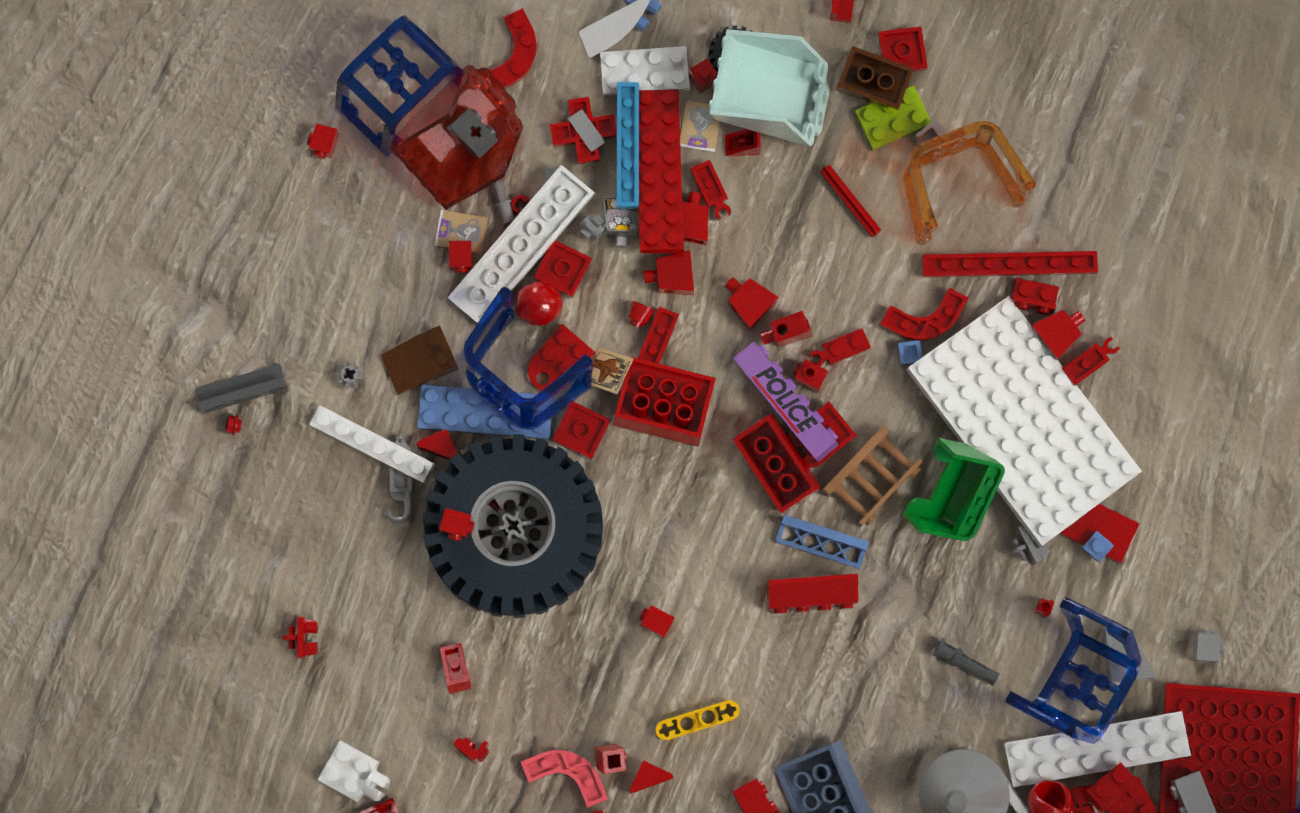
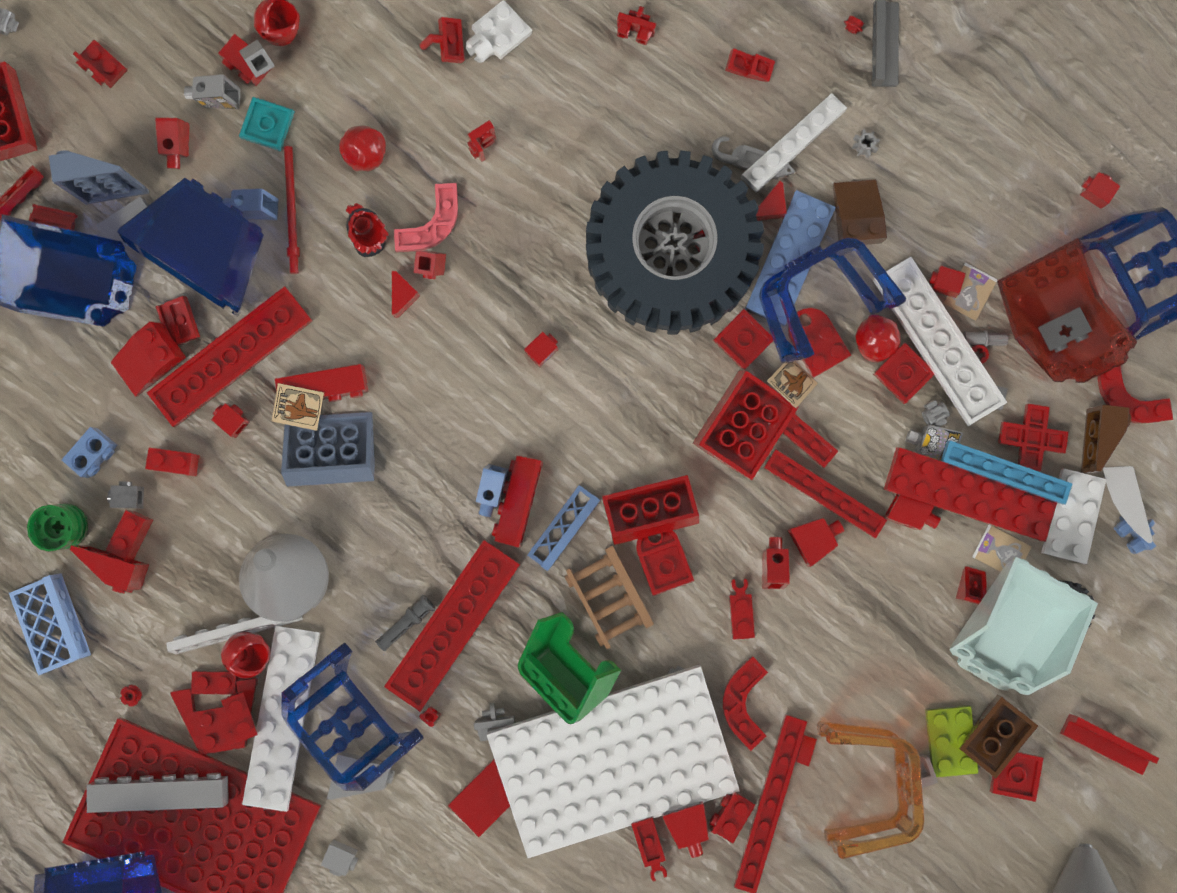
camera: 115 degrees right, 5 degrees up
red brick [439,508,475,541] -> none
red plate [440,643,472,694] -> none
light grey sticker [568,110,605,152] -> none
red hat [628,301,655,328] -> none
red torso [643,250,694,295] -> none
yellow beam [655,700,740,741] -> none
red brick [689,58,718,94] -> none
red plate [690,160,731,221] -> none
medium lavender brick [733,342,839,462] -> none
red brick [792,359,828,393] -> none
red axle [820,165,881,237] -> none
medium blue plate [897,340,922,366] -> none
medium blue plate [1082,531,1114,563] -> none
none -> red plate [384,540,521,712]
none -> medium blue torso [476,464,509,517]
none -> red slope [725,48,775,82]
none -> red plate [763,449,887,539]
none -> red piece [796,735,817,766]
none -> reddish brown slope [1081,405,1131,474]

